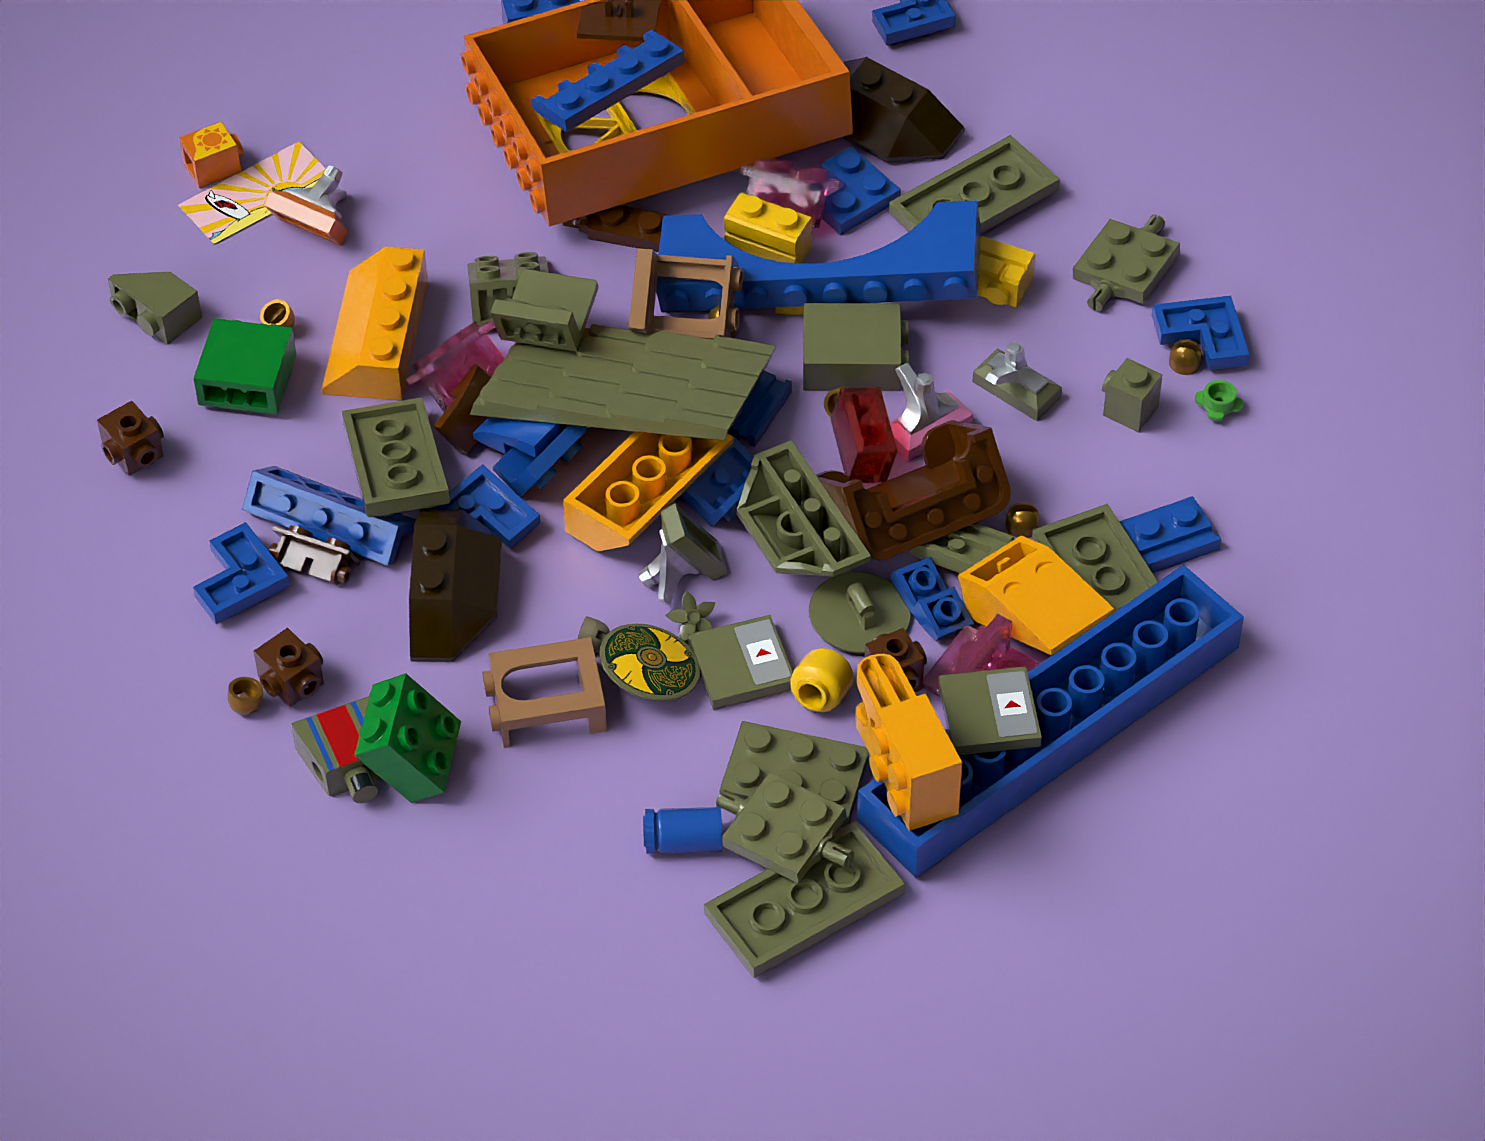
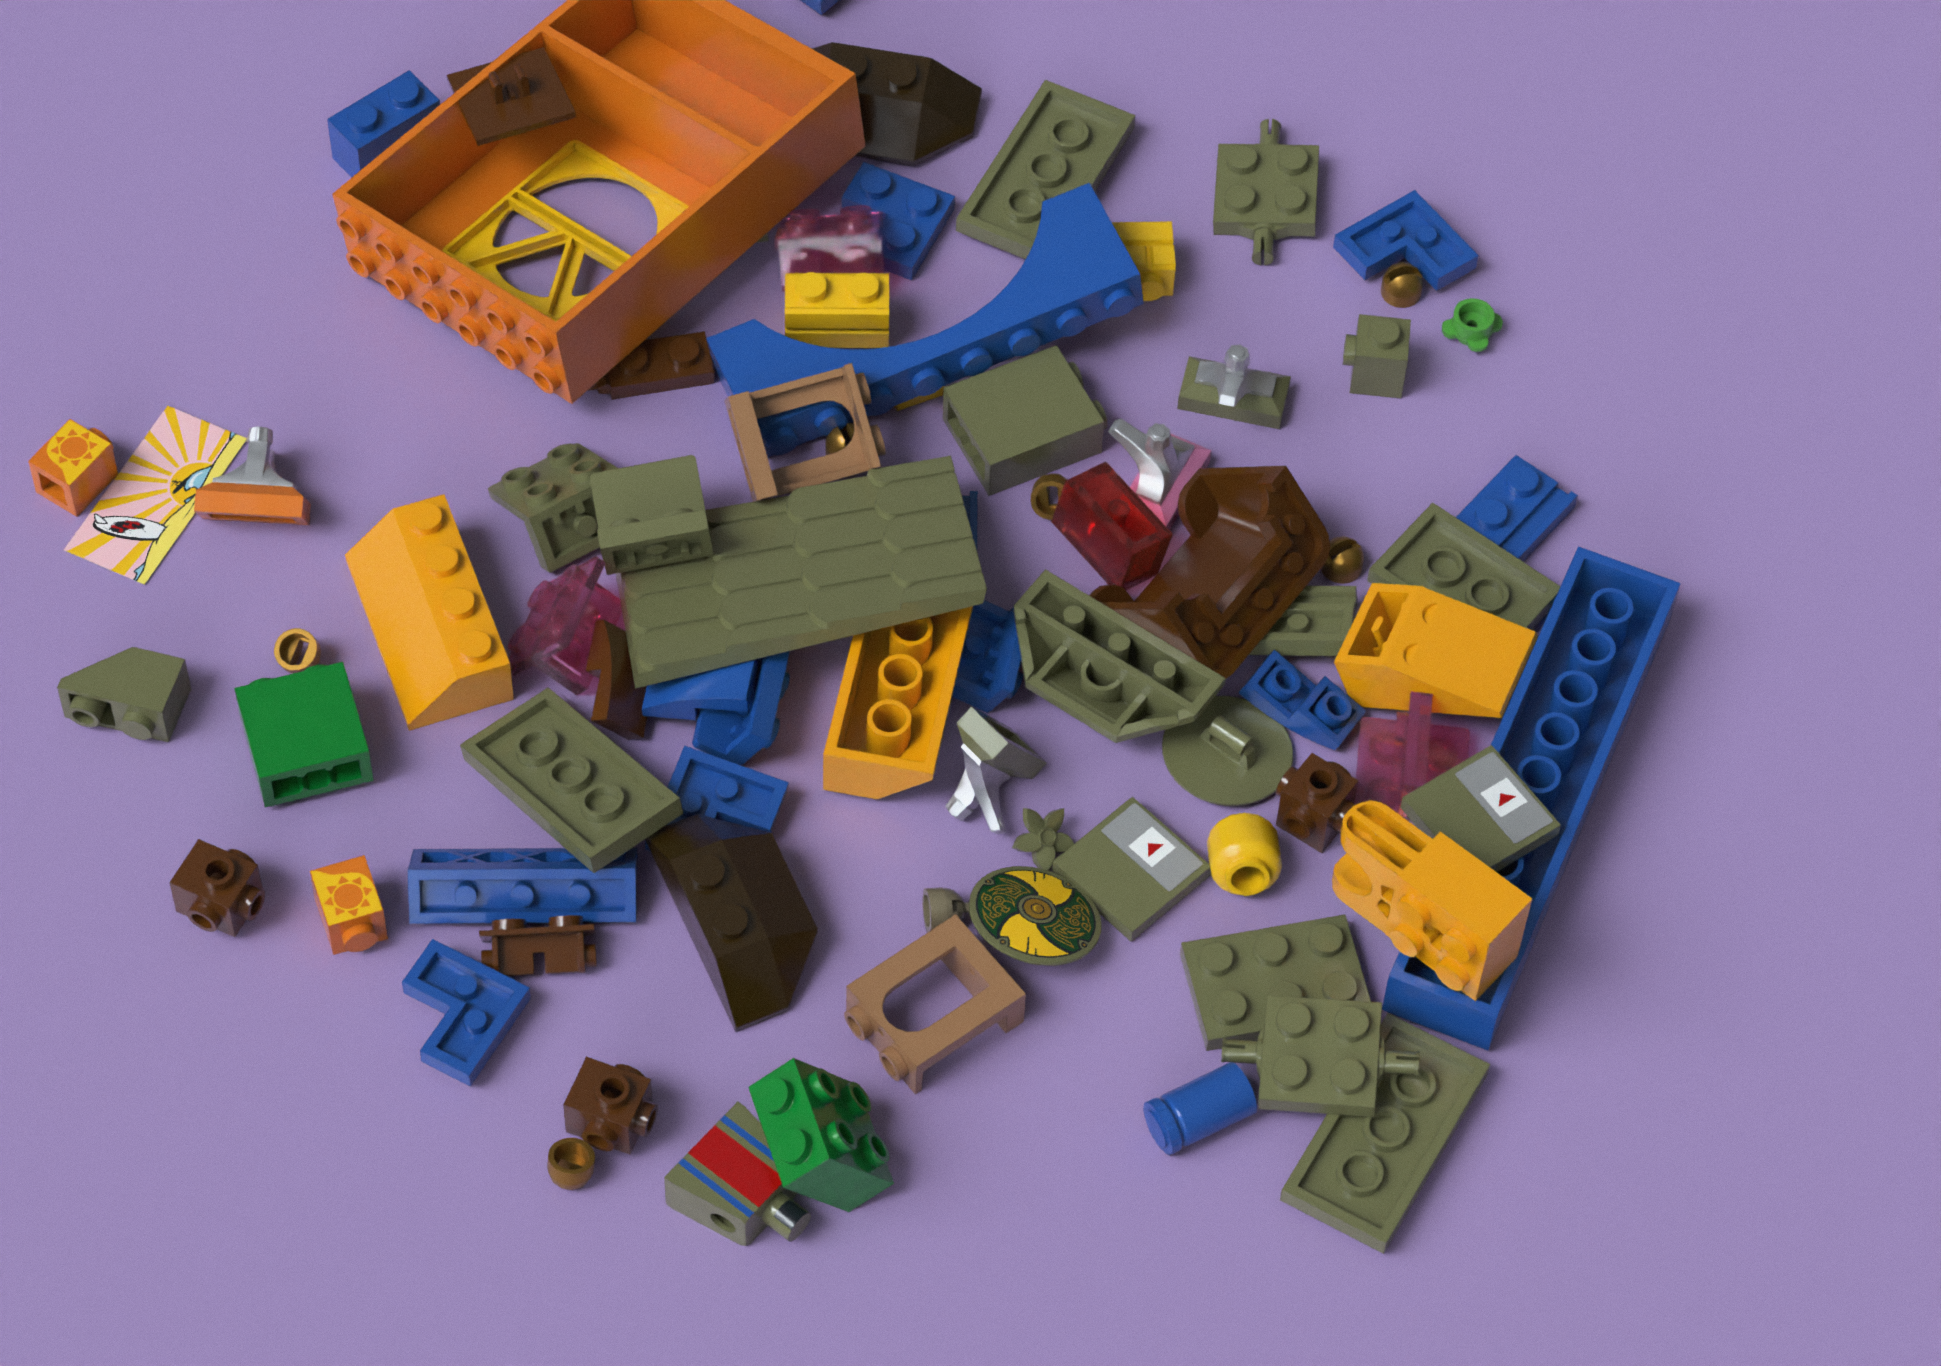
camera: 30 degrees left, 5 degrees up
blue hinge [531,30,685,132] -> none
none -> brick [310,855,388,955]

